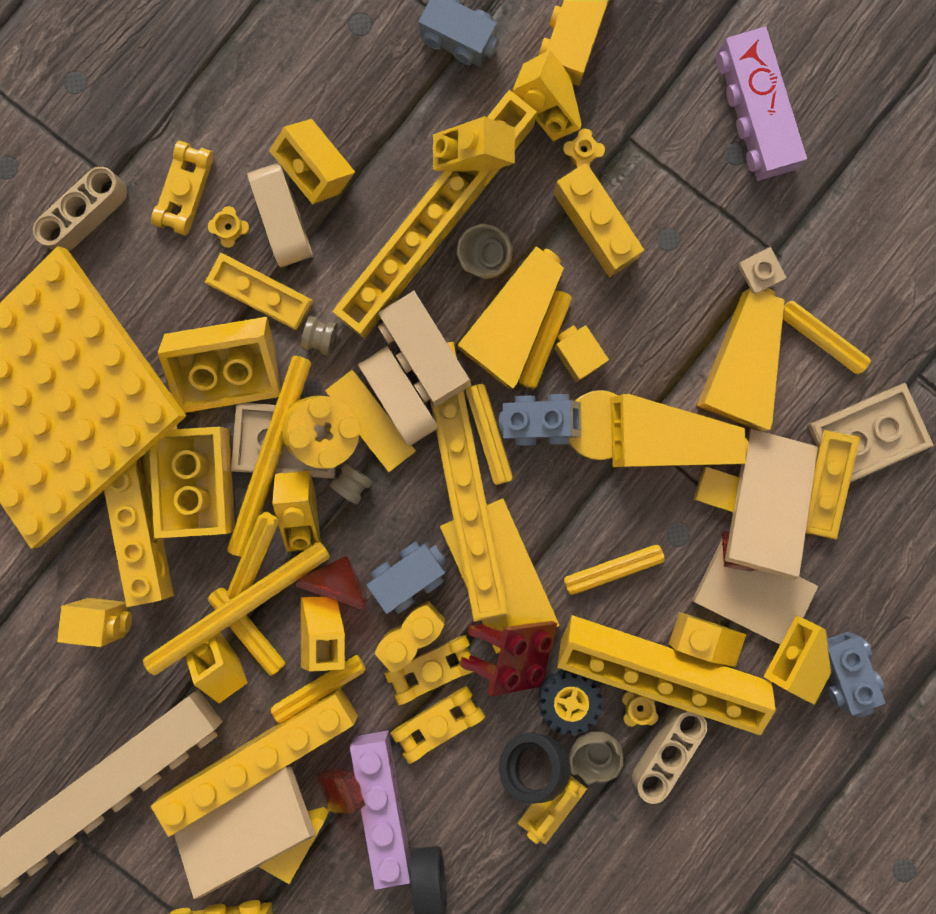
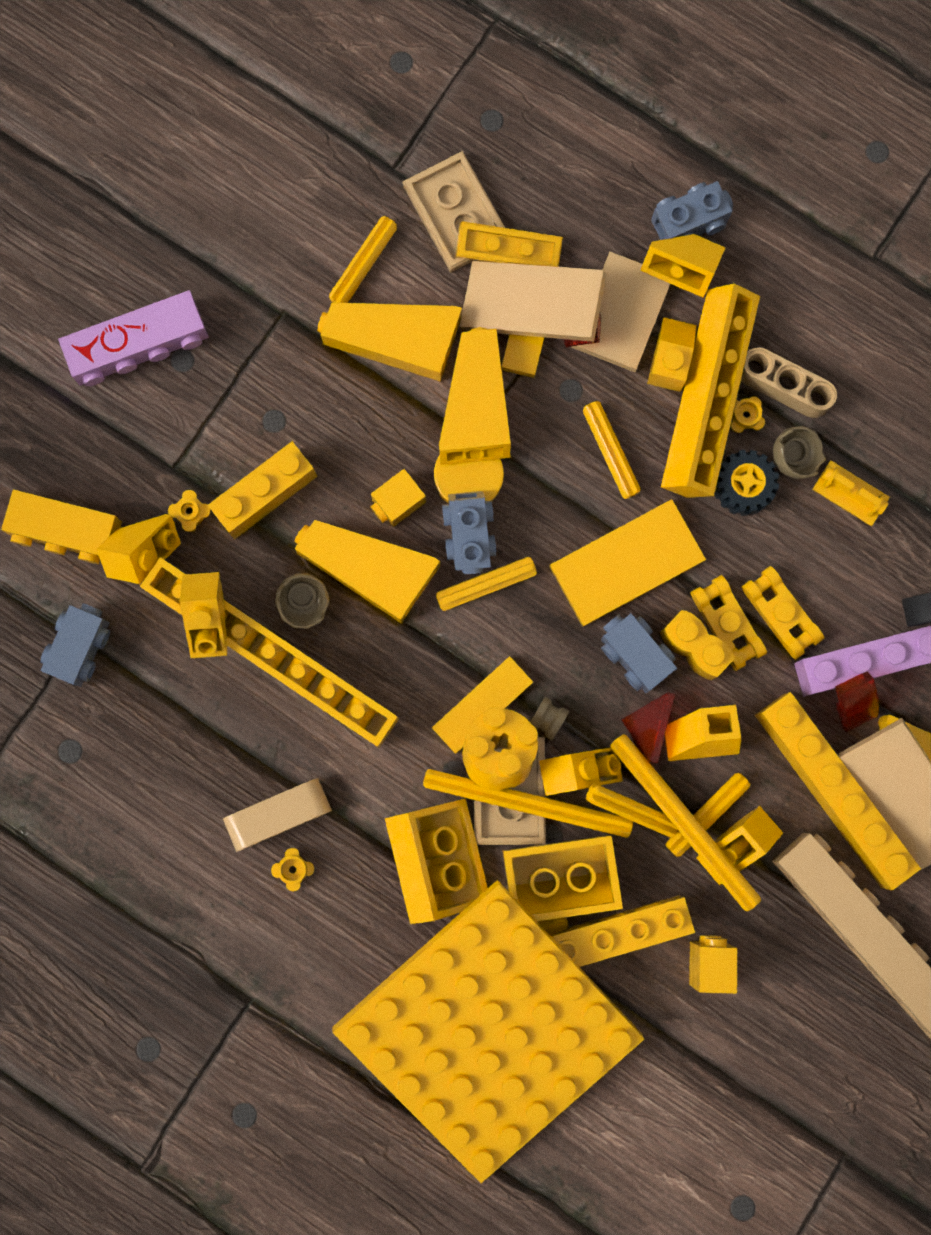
camera: 100 degrees left, 5 degrees down
tan beam [33,167,128,251] -> none
yellow plate [151,140,214,236] -> none
yellow tile [205,252,314,332] -> none
yellow brick [269,119,355,205] -> none
yellow axle [271,655,366,723] -> none
dark tan wheel [301,316,338,356] -> none
tan beam [358,346,439,447] -> none
tan brick [378,291,471,407] -> none
yellow tile [430,342,509,622] -> none
dark red plate [460,621,558,697] -> none
black tyre [499,733,571,804] -> none
yellow axle [519,290,572,389] -> none
tan bracket [738,247,787,294] -> none

